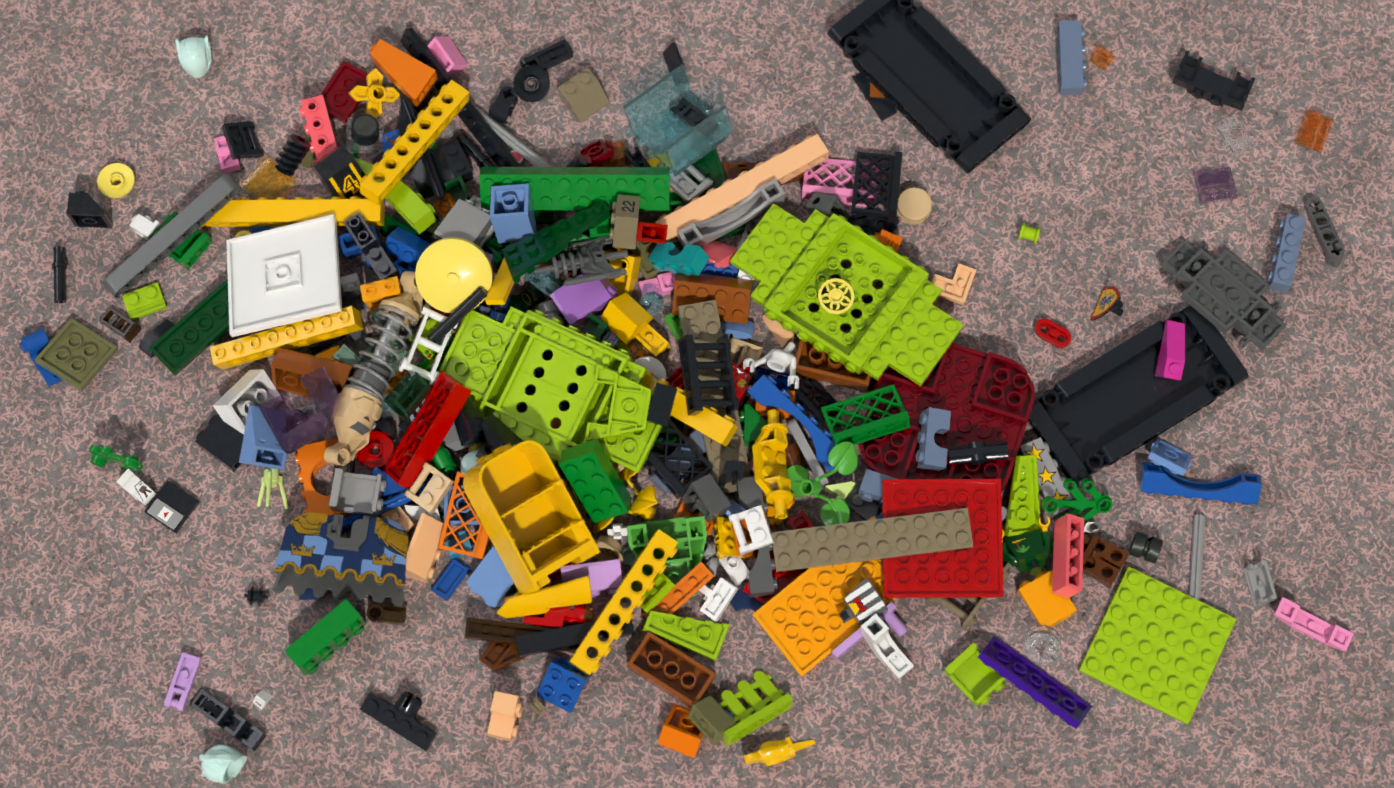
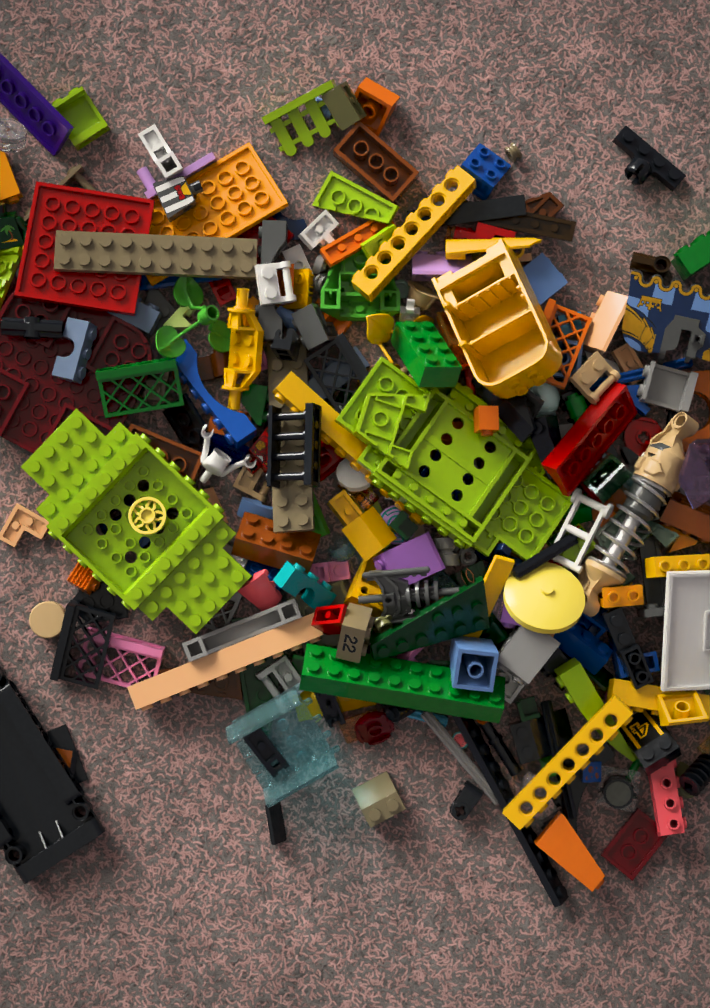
camera: 170 degrees left, 15 degrees up
yellow plant [349,68,400,119] -> none
bright pink brick [427,37,468,76] -> none
blue tile [431,558,470,601] -> none
orange tile [434,193,456,219] -> none
light nougat brick [487,691,524,742] -> none
black dish [513,65,550,102] -> none
black plate [520,39,574,71] -> none
black slope [647,383,677,427] -> none
yellow animal [743,737,815,766] -> none
light grey beam [786,418,829,486] -> none
dark grey torso [802,192,849,219] -> none
none -> olive plate [373,615,393,634]
none -> orange brick [473,405,499,437]
none -> yellow slope [657,690,709,726]

